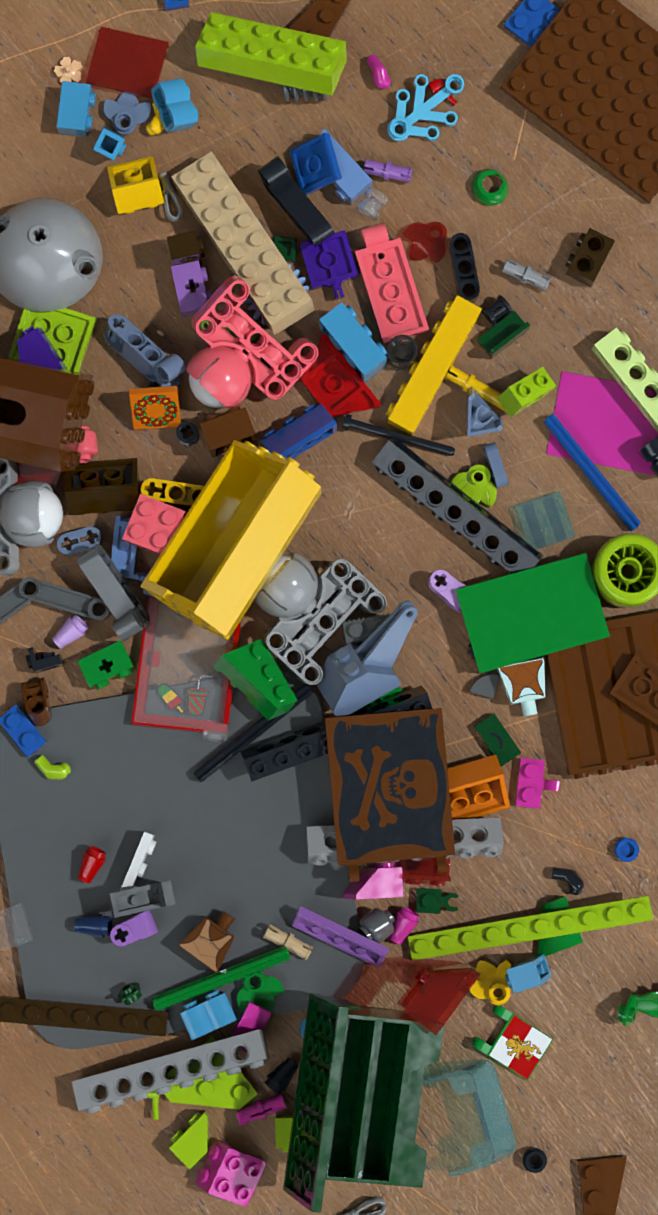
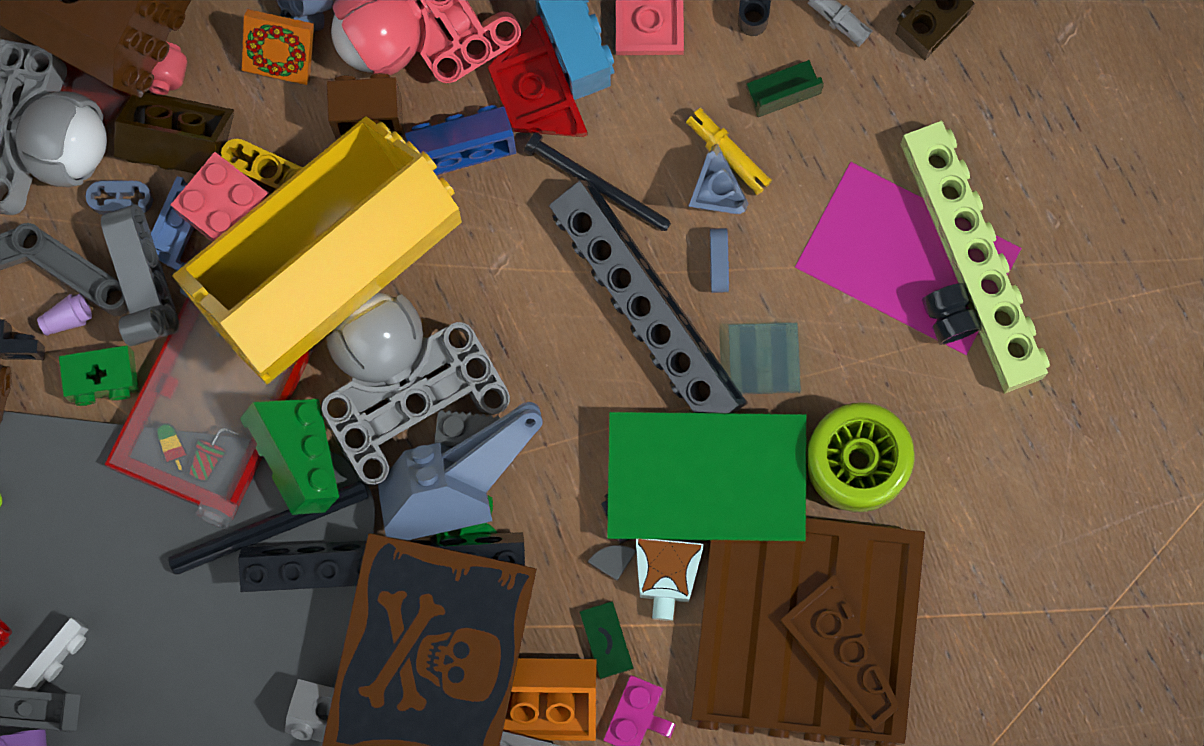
camera: 20 degrees right, 5 degrees down
black bush [176,421,199,446] -> none
yellow brick [386,295,482,436] -> none
clear smoke wheel [386,335,418,371] -> none
lavender piece [428,570,467,613] -> none
lime plate [452,464,497,507] -> none
black bush [482,295,513,326] -> none
lime brick [497,367,556,418] -> none
blue axle [544,414,641,531] -> none

